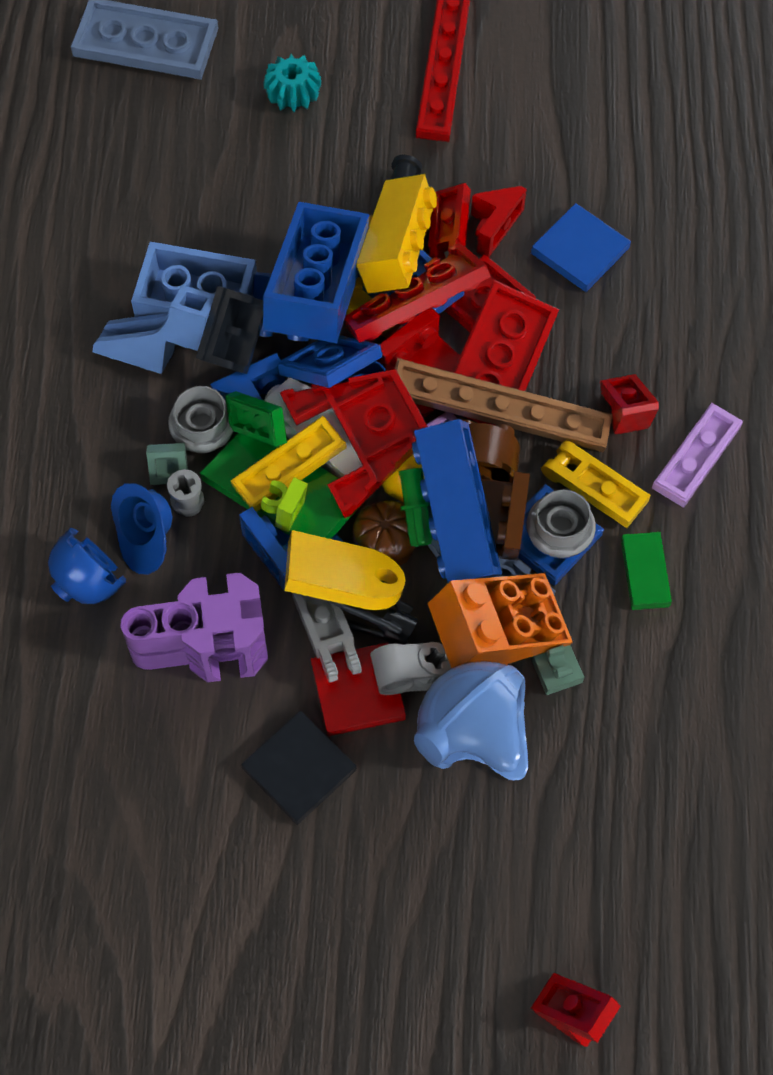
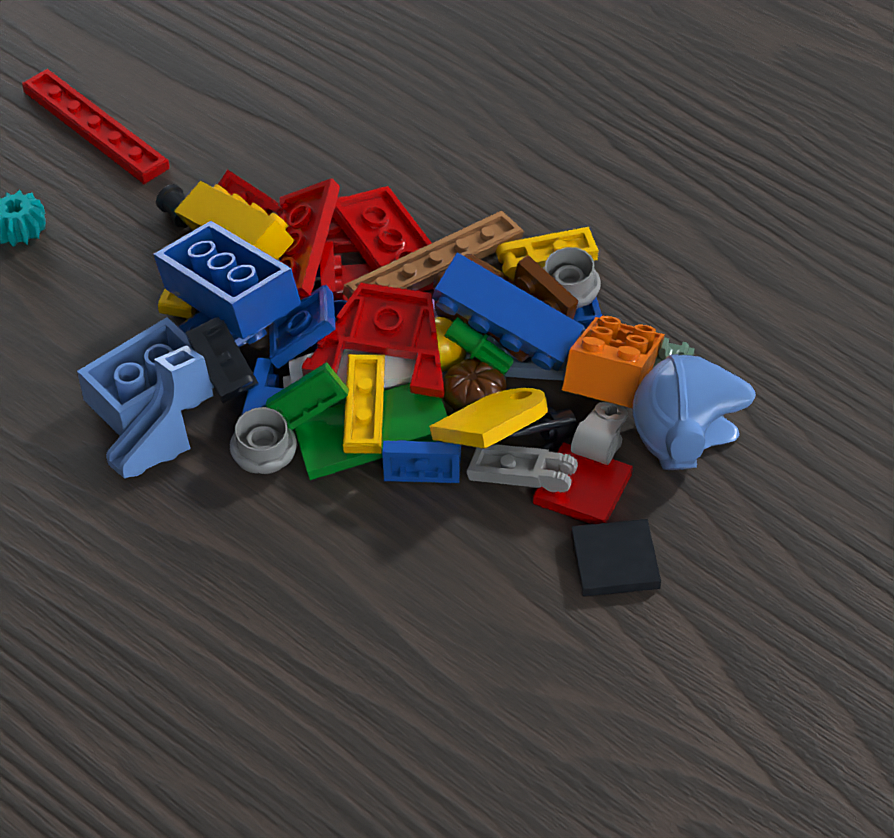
camera: 50 degrees left, 15 degrees down
blue cylinder [48,528,126,604] -> none
blue piece [111,483,173,575] -> none
medium lavender connector [120,573,268,682] -> none
sand green tile [146,443,188,485] -> none
light grey bush [167,469,205,517] -> none
lime tile [261,477,308,532] -> none
red slope [471,186,527,257] -> none
blue tile [531,203,631,292] -> none
red slope [600,374,659,434] -> none
green tile [621,532,672,610] -> none
lavender tile [652,402,743,508] -> none

